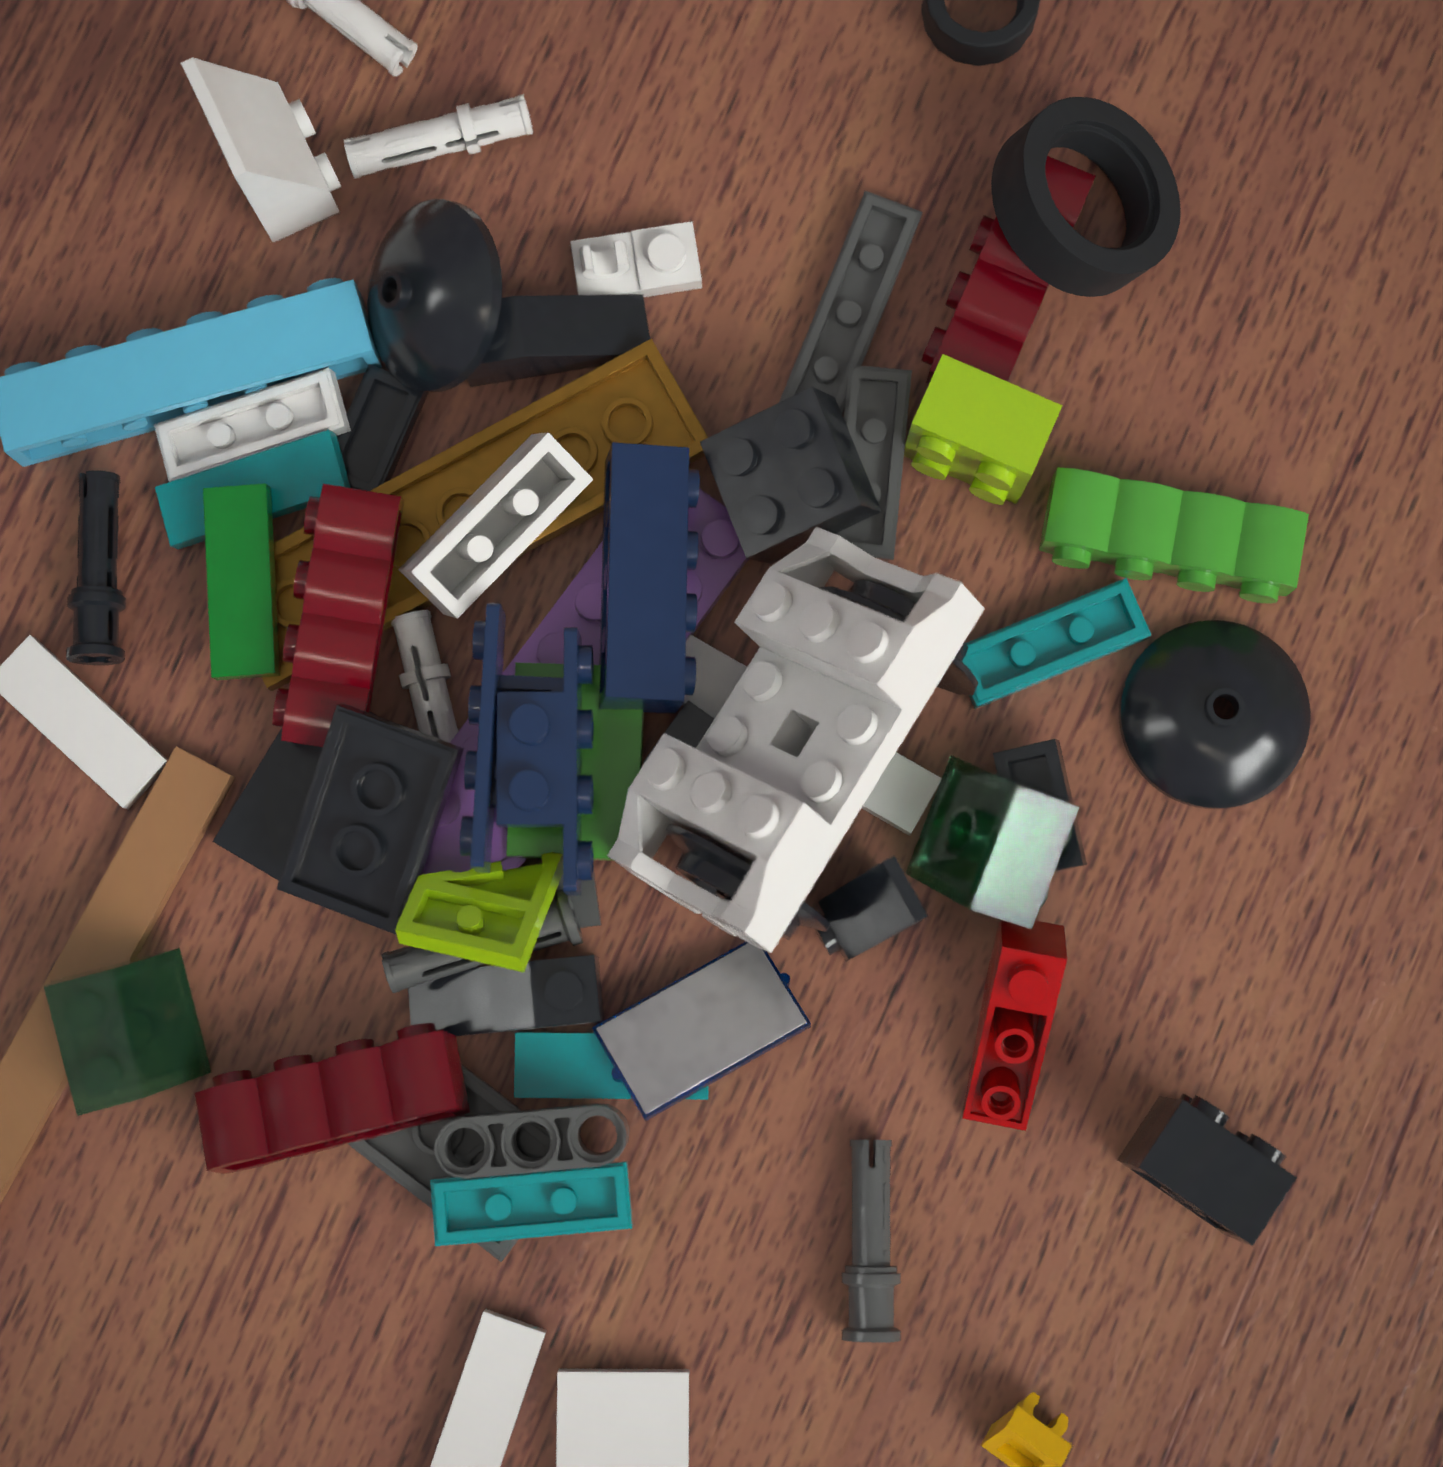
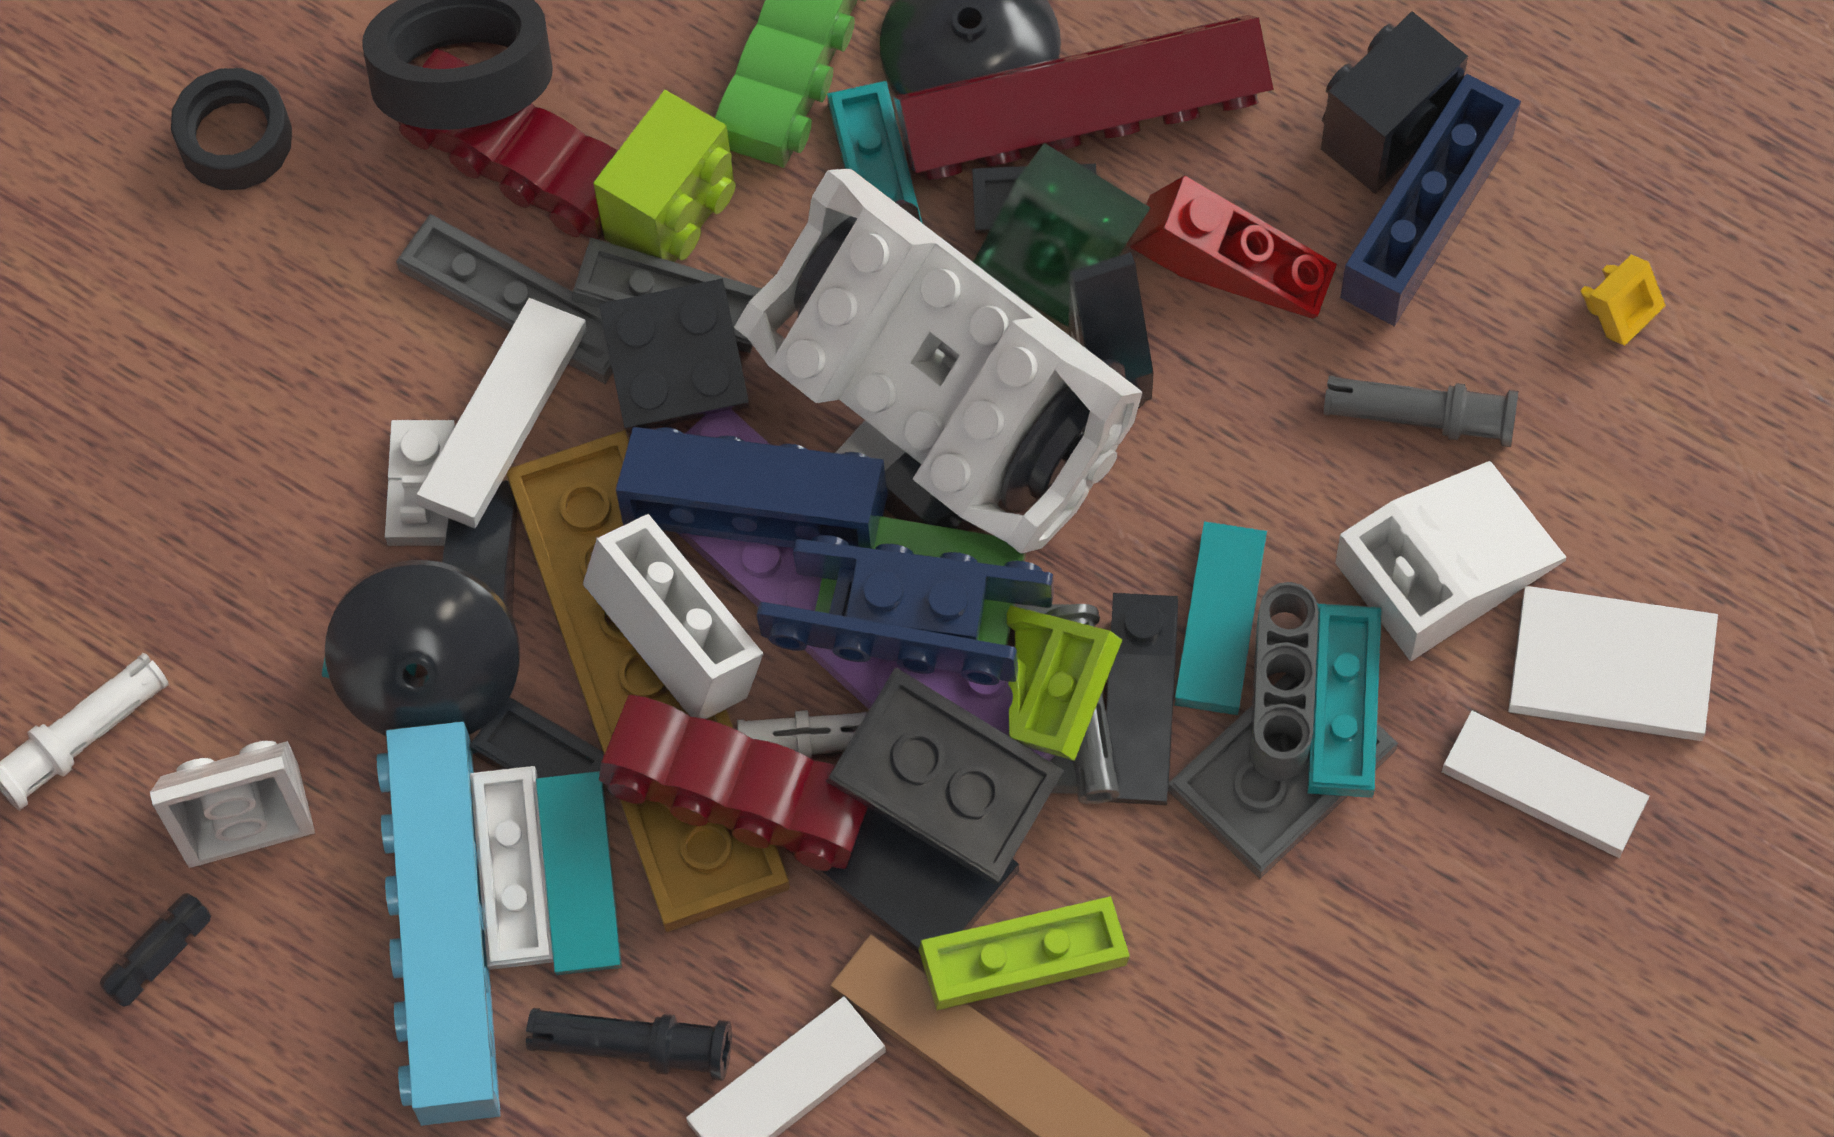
camera: 80 degrees left, 15 degrees down
clear green slope [44,947,212,1116] -> none
dark red brick [195,1023,470,1174] -> none
green tile [203,483,280,680] -> none
white pin [344,94,534,179] -> none
flat silver piece [592,942,811,1122] -> none
none -> black axle [100,893,211,1007]
none -> white tile [416,298,586,528]
none -> dark red brick [893,15,1274,180]
none -> lime plate [919,896,1130,1010]
none -> white slope [1335,461,1567,661]
none -> dark blue brick [1340,73,1521,327]

